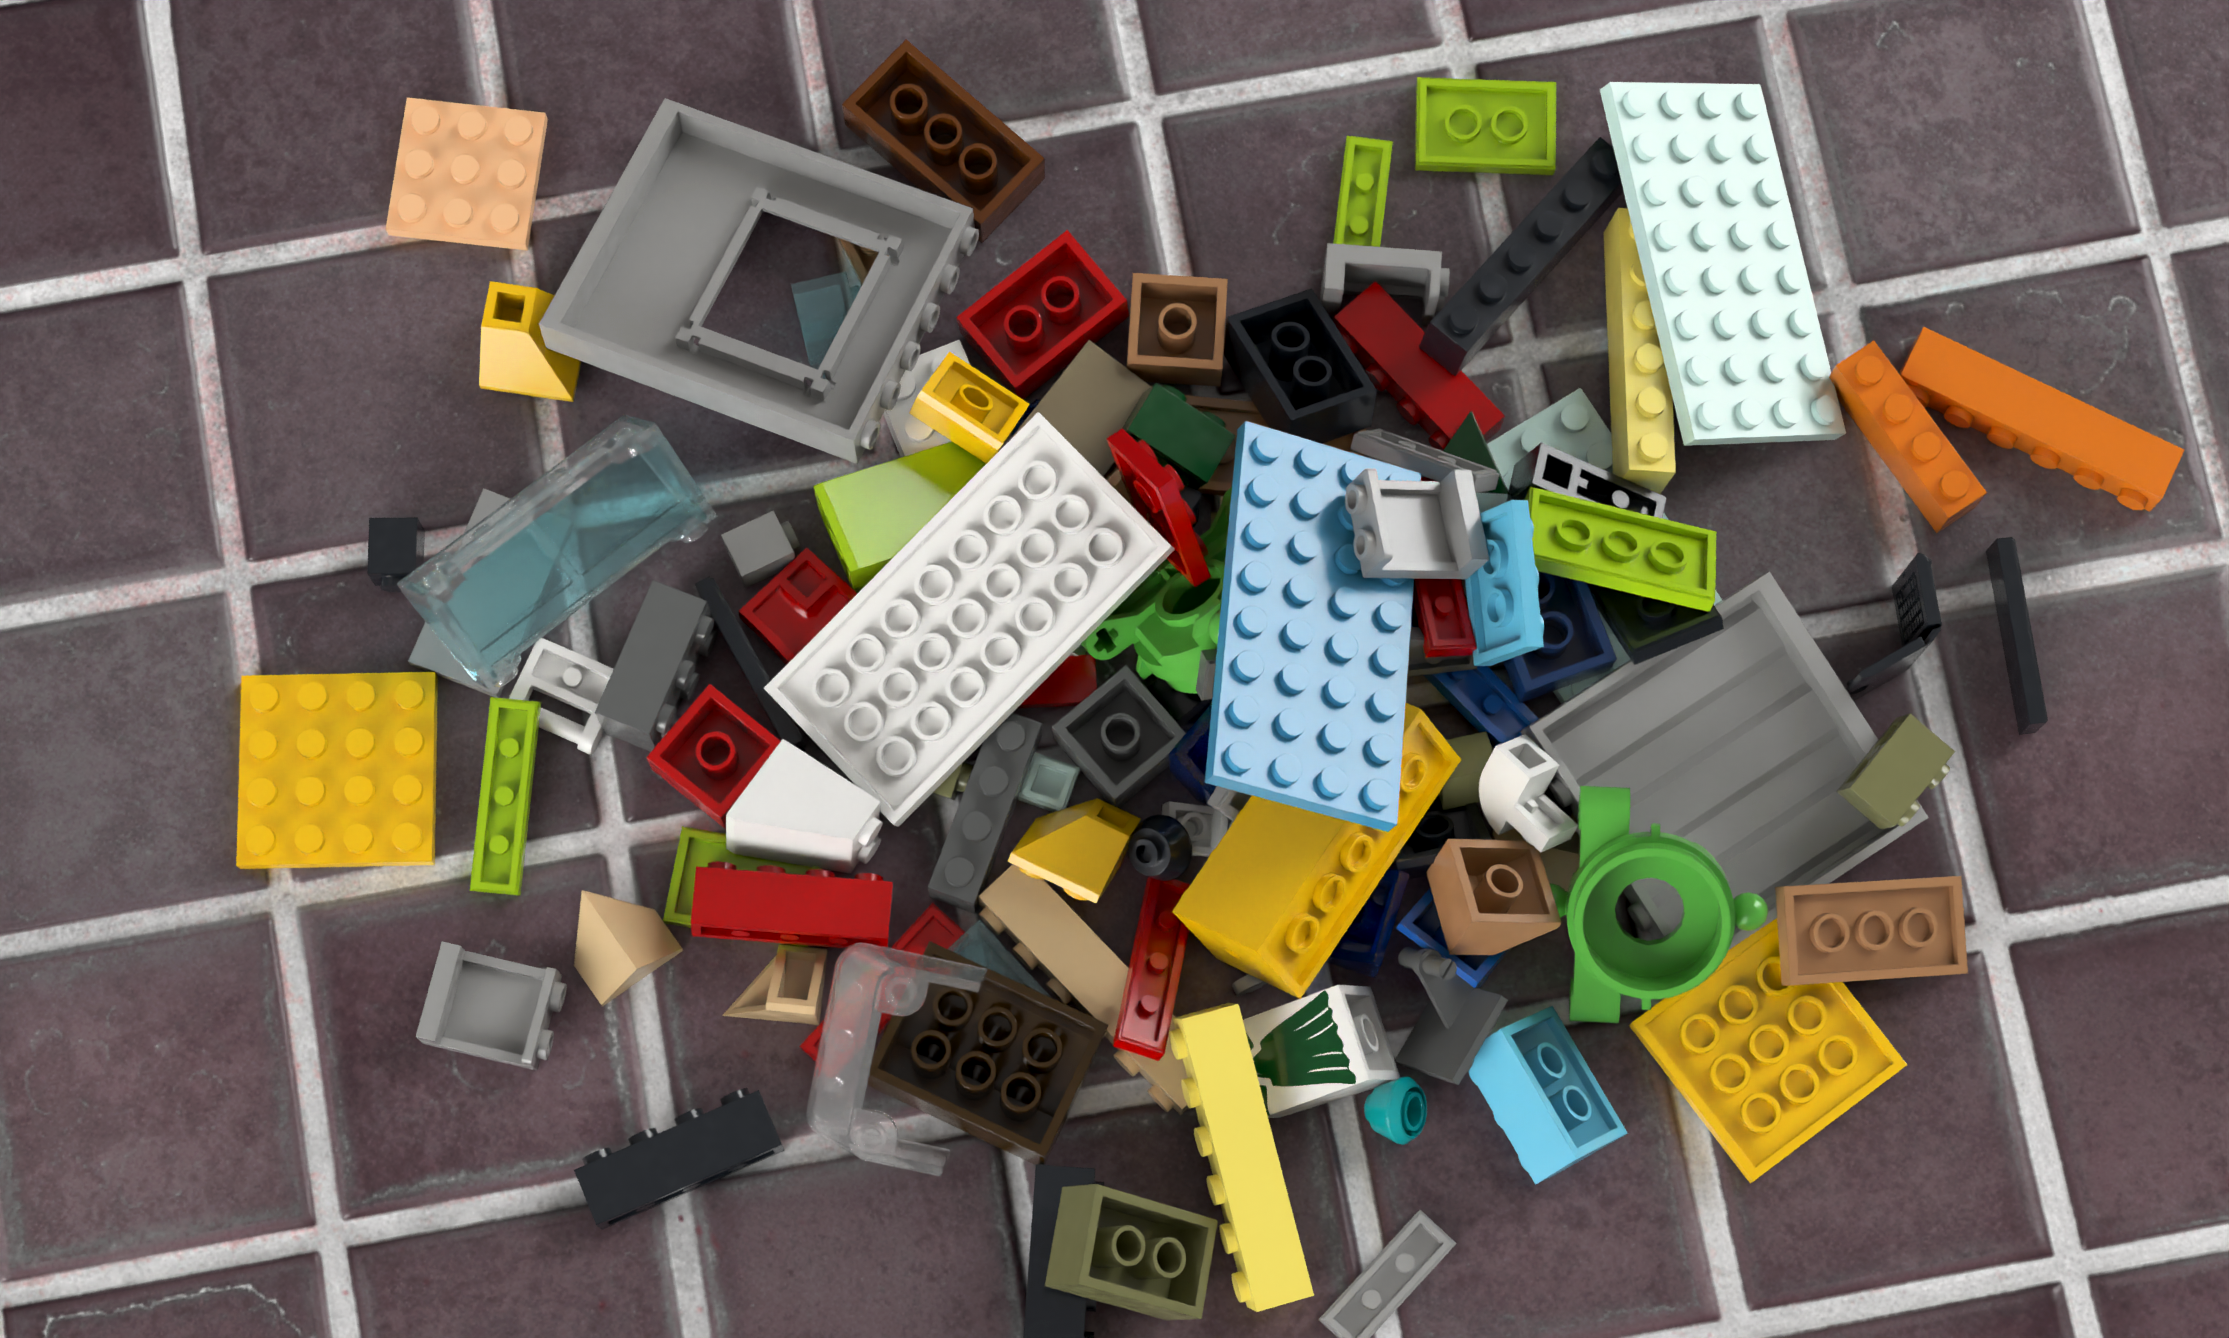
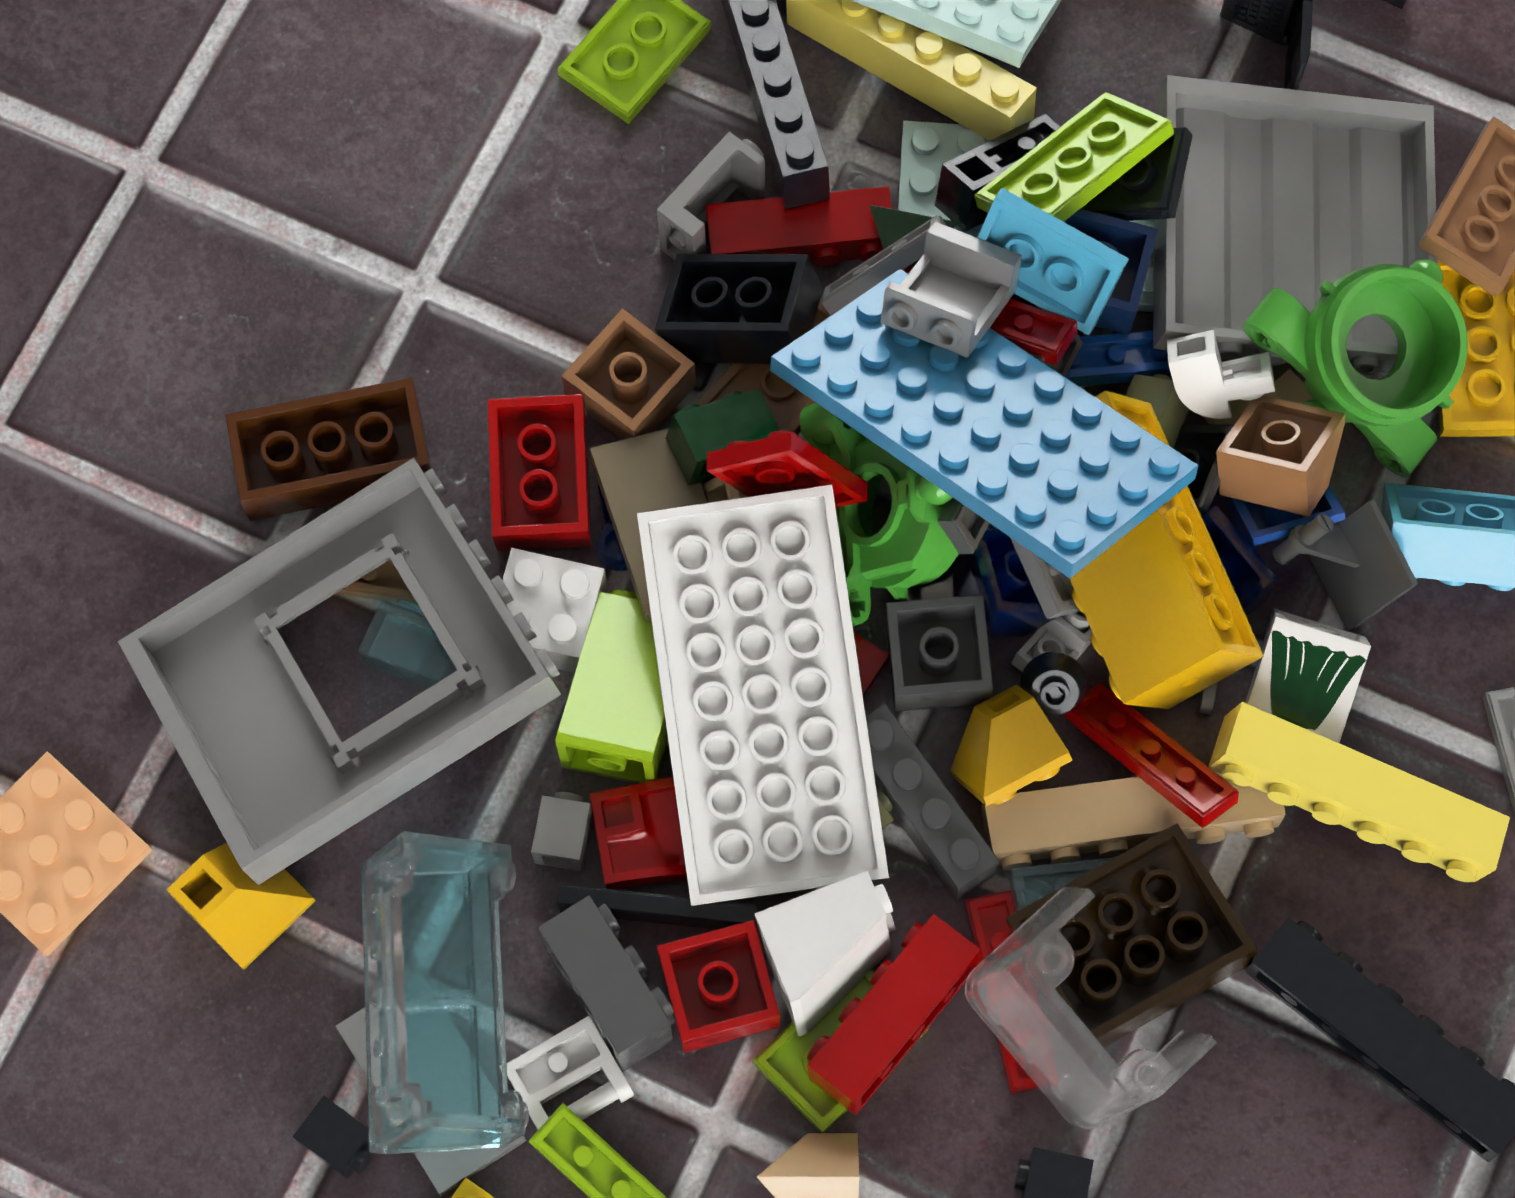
camera: 50 degrees left, 5 degrees down
tan slope [722,944,827,1025] -> none
yellow slope [909,352,1030,464] -> none
light aqua tile [1018,752,1080,812] -> none
olive brick [1045,1184,1218,1320] -> none
lime tile [1333,135,1393,247] -> none
teal cone [1364,1077,1427,1145] -> none
olive brick [1836,713,1955,829] -> none

